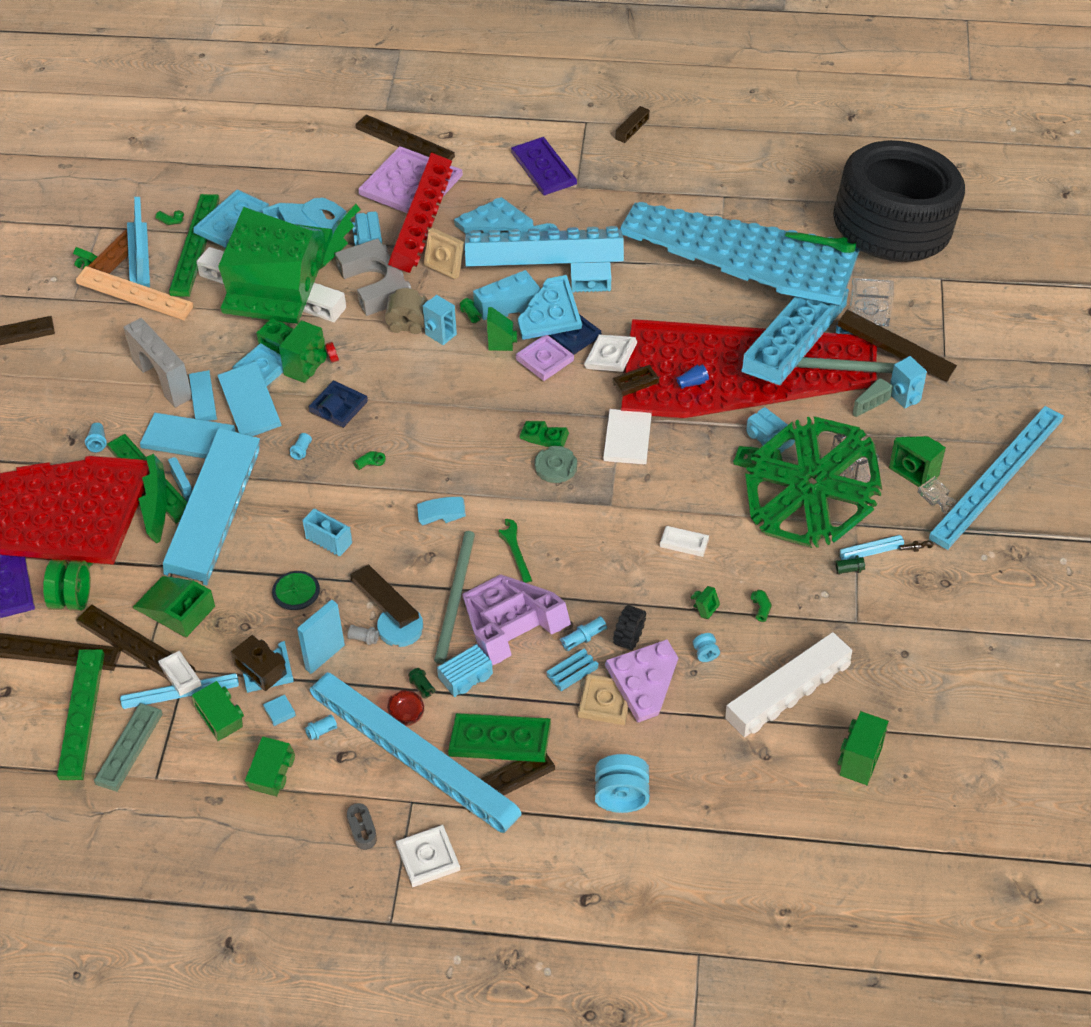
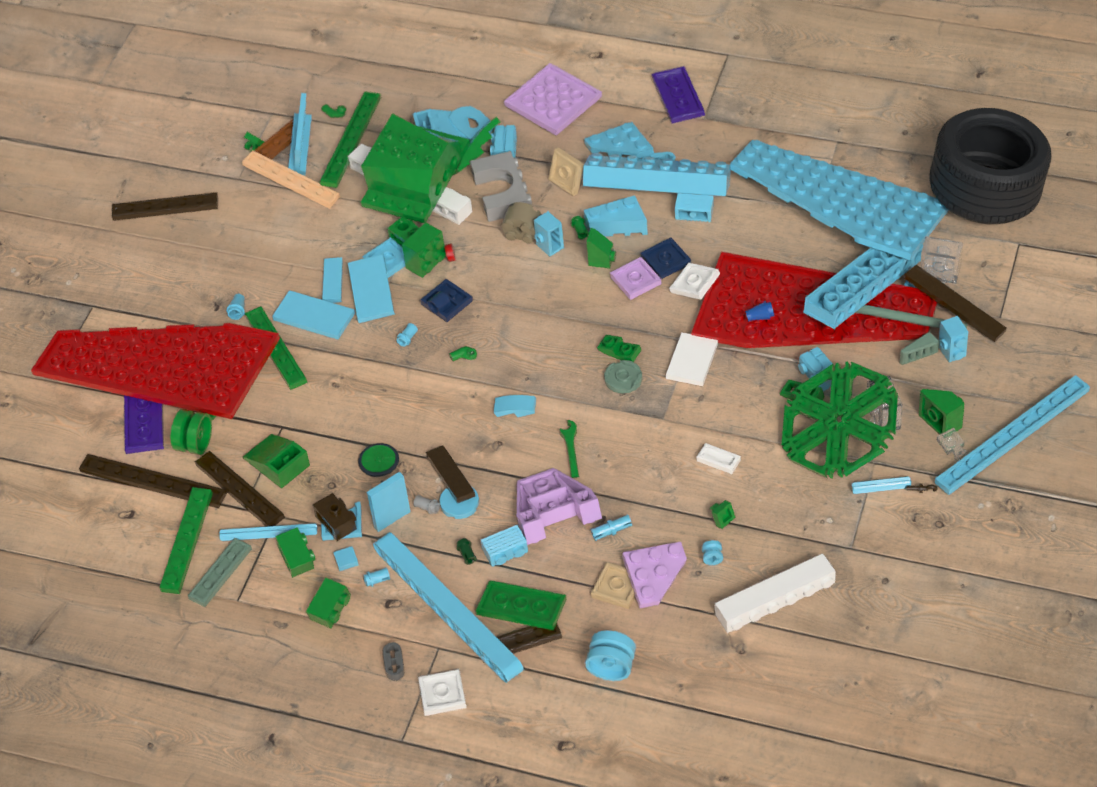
camera: 15 degrees right, 0 degrees up
light grey arch [124,318,192,408] -> none
green slope [138,454,167,544] -> none
white tile [158,651,202,696] -> none
medium azure tile [163,428,260,586] -> none
medium azure tile [168,457,192,502] -> none
medium azure tile [194,189,269,248] -> none
medium azure brick [303,509,353,556] -> none
dark brown tile [356,114,455,160] -> none
clear red hair [387,690,425,726] -> none
red brick [388,153,453,273] -> none
sand green piece [434,531,475,664] -> none
medium azure plate [518,275,582,340] -> none
medium azure tile [547,648,598,691] -> none
dark brown tile [612,365,659,397] -> none
black tyre [613,605,647,650] -> none
dark brown piece [615,106,650,143] -> none
green arm [750,589,772,622] -> none
green piece [785,232,856,253] -> none
dark green pin [835,555,865,575] -> none
green brick [837,711,889,786] -> none

